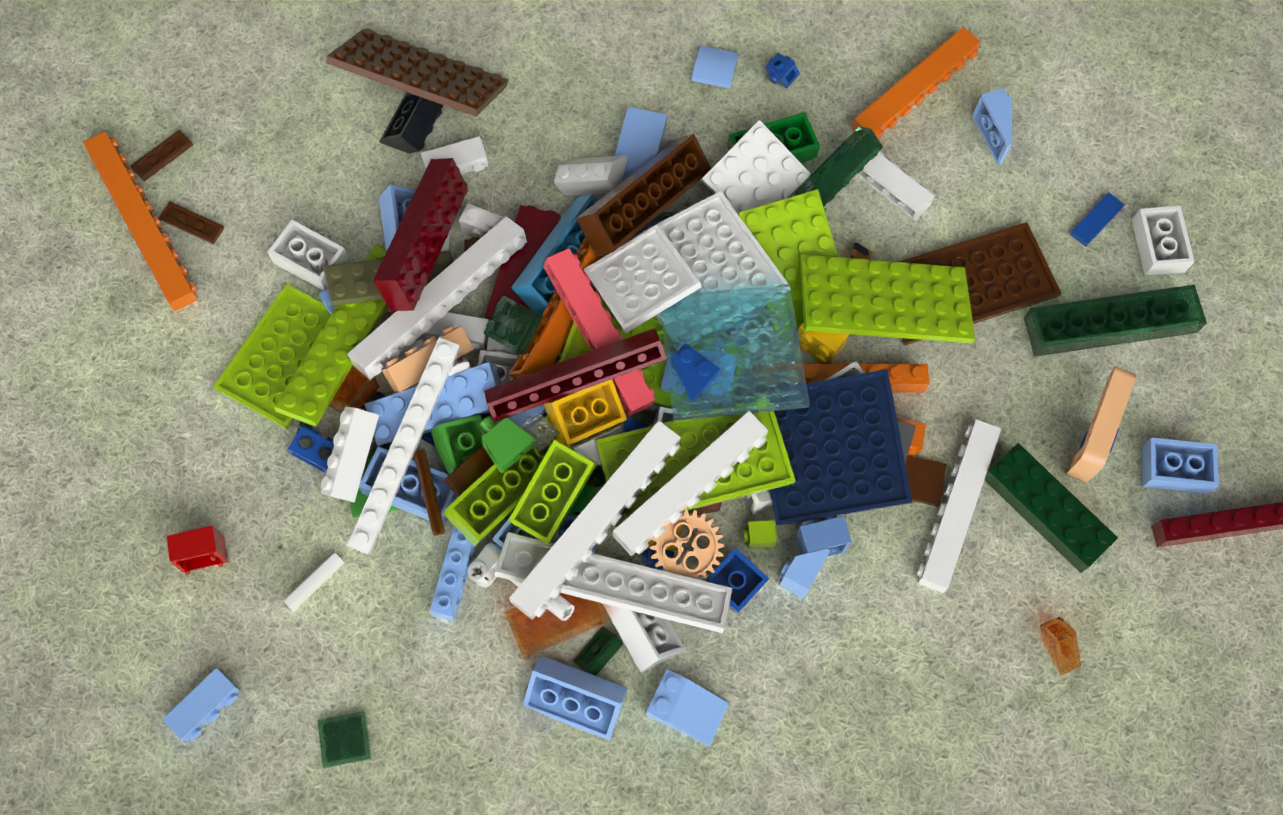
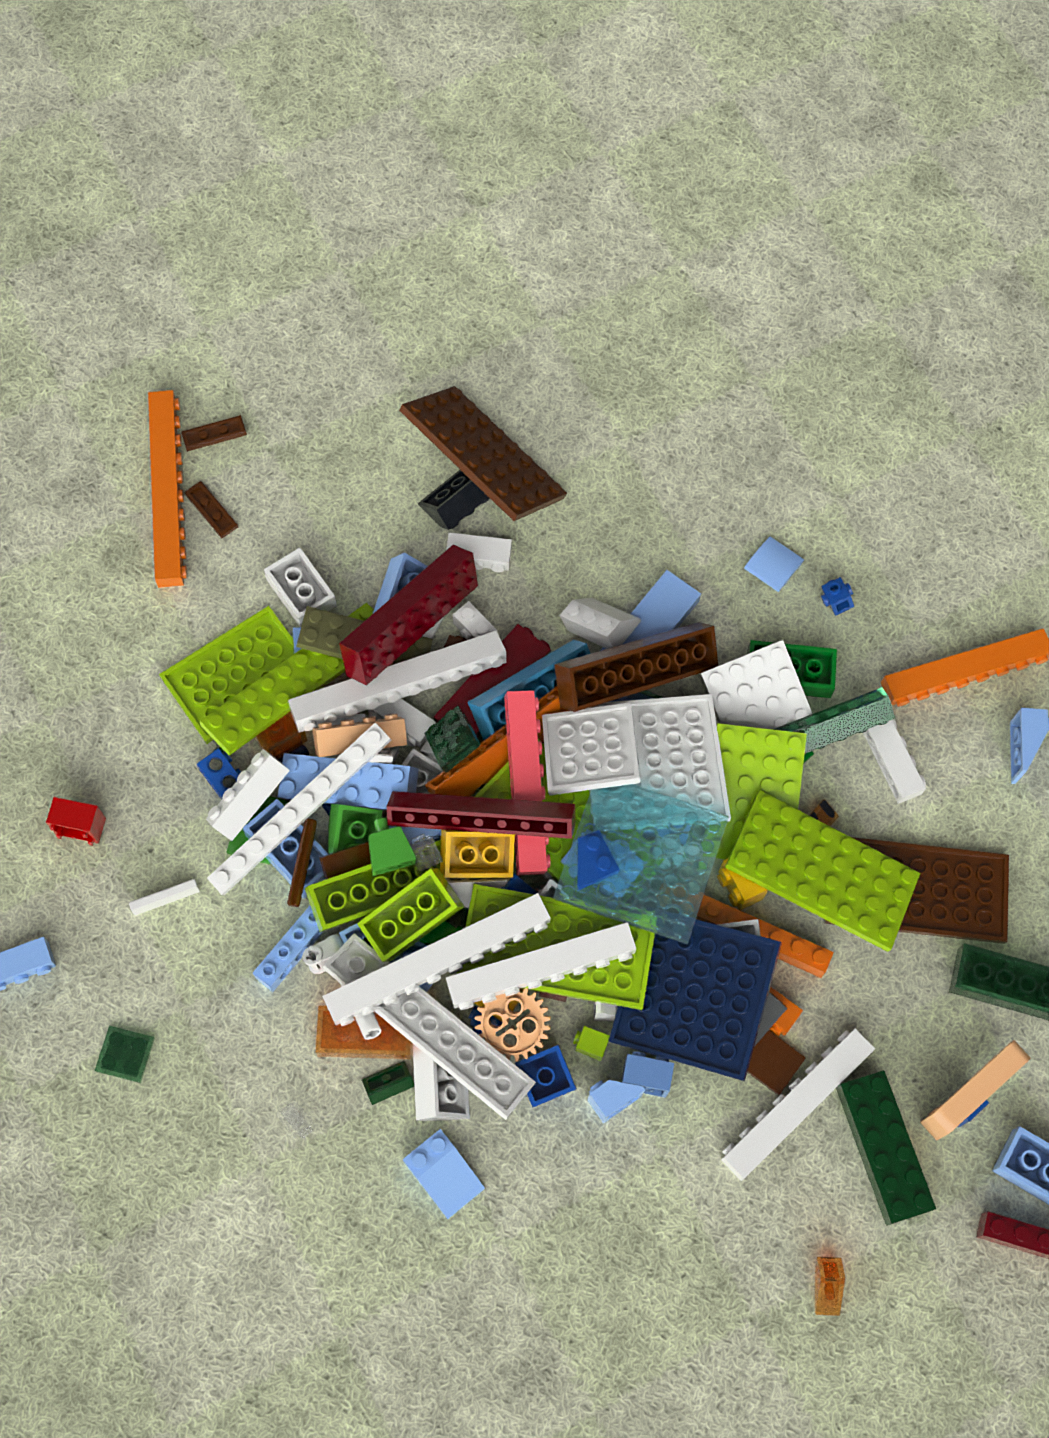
camera: 25 degrees right, 0 degrees up
light blue slope [522,655,628,740] -> none

